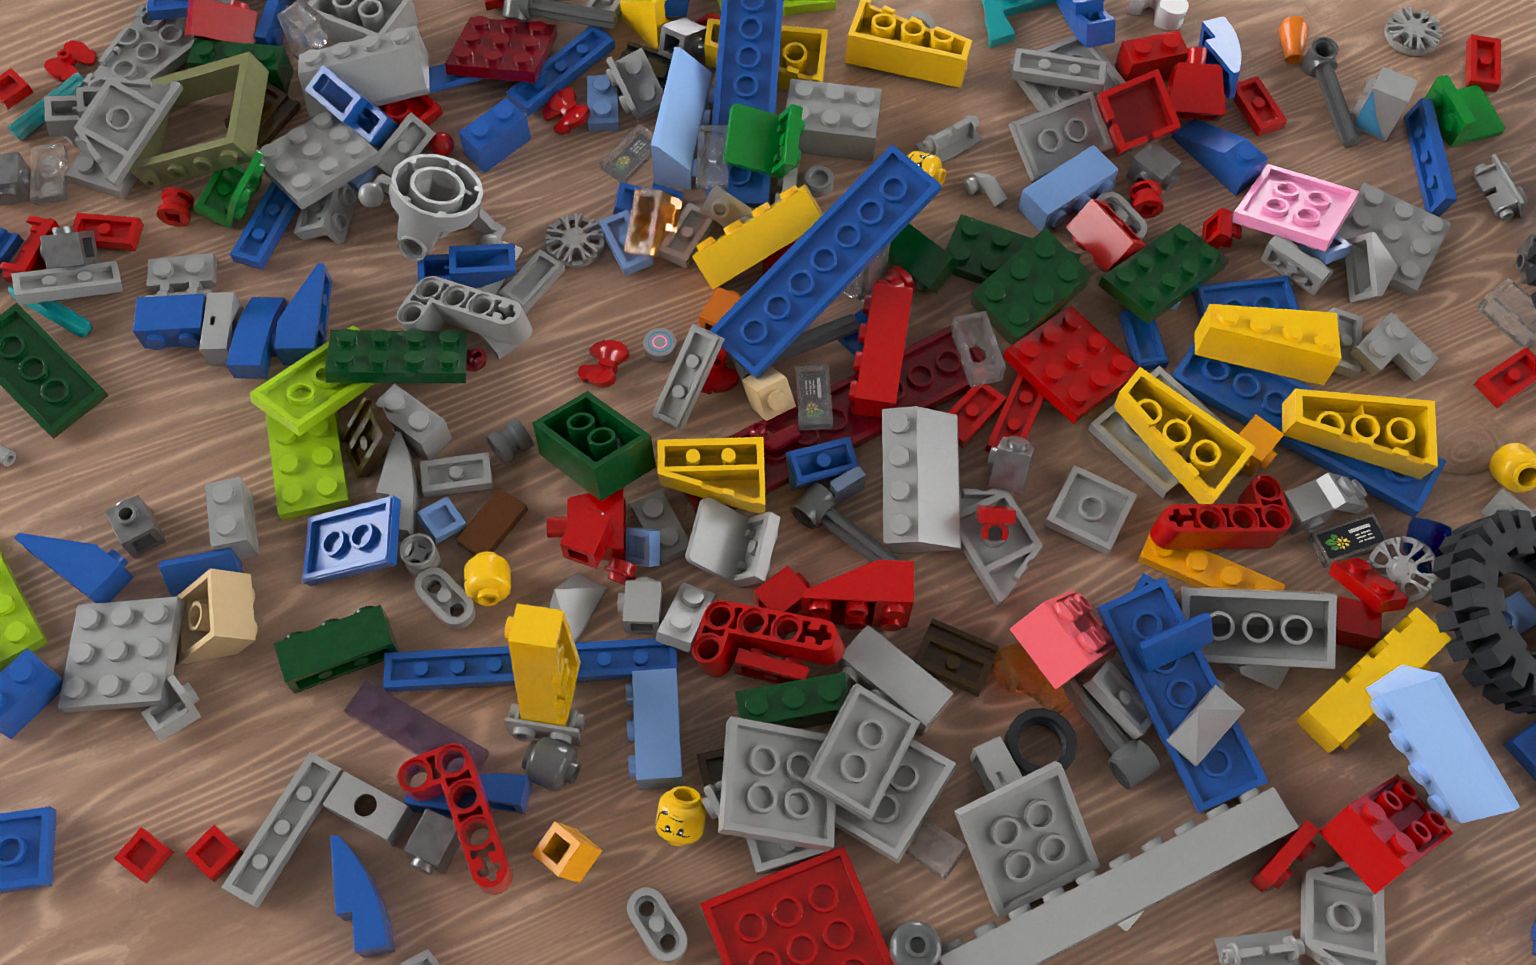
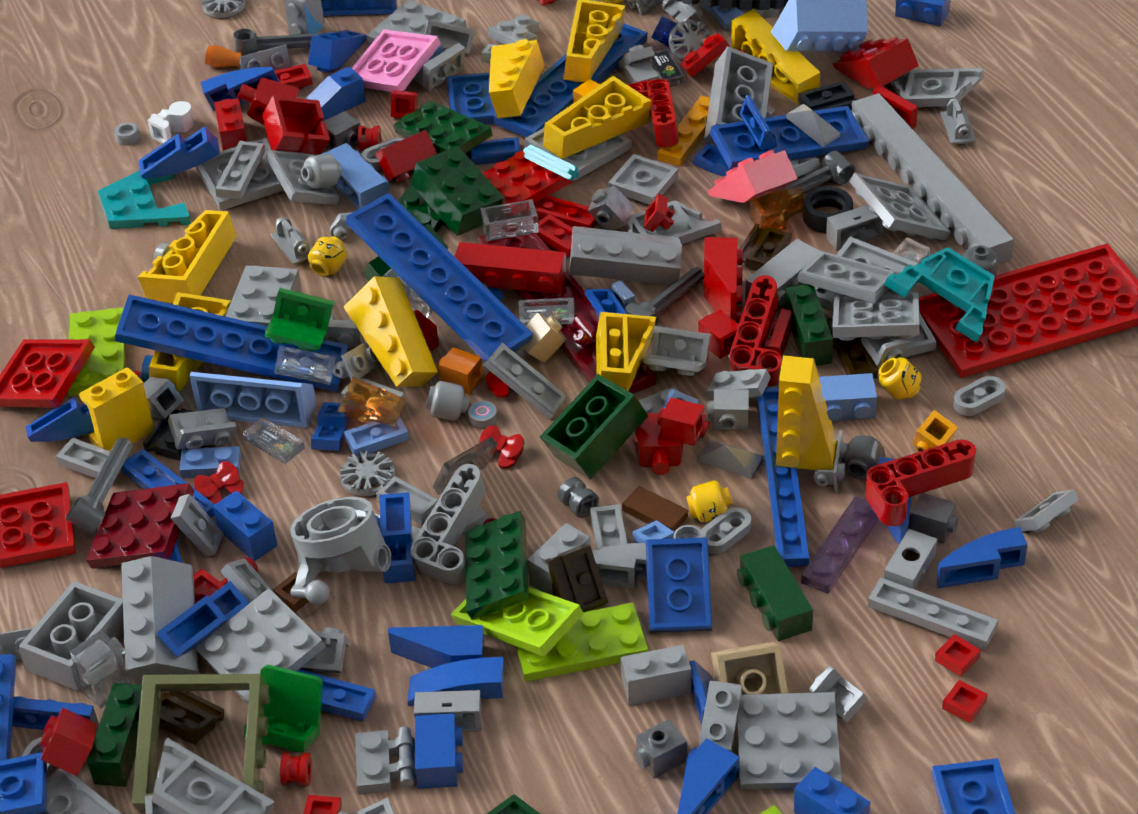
camera: 85 degrees left, 20 degrees down
none -> light grey plate [171,494,224,557]
none -> light grey hinge [239,45,292,71]
none -> light grey head [301,154,342,189]
none -> blue slope [308,30,367,72]
none -> light grey head [426,381,469,421]
none -> clear smoke plate [433,437,498,495]
none -> axle [523,144,579,181]
none -> light grey hinge [699,680,742,751]
none -> black plate [798,81,859,111]
none -> teal wing [884,247,995,343]

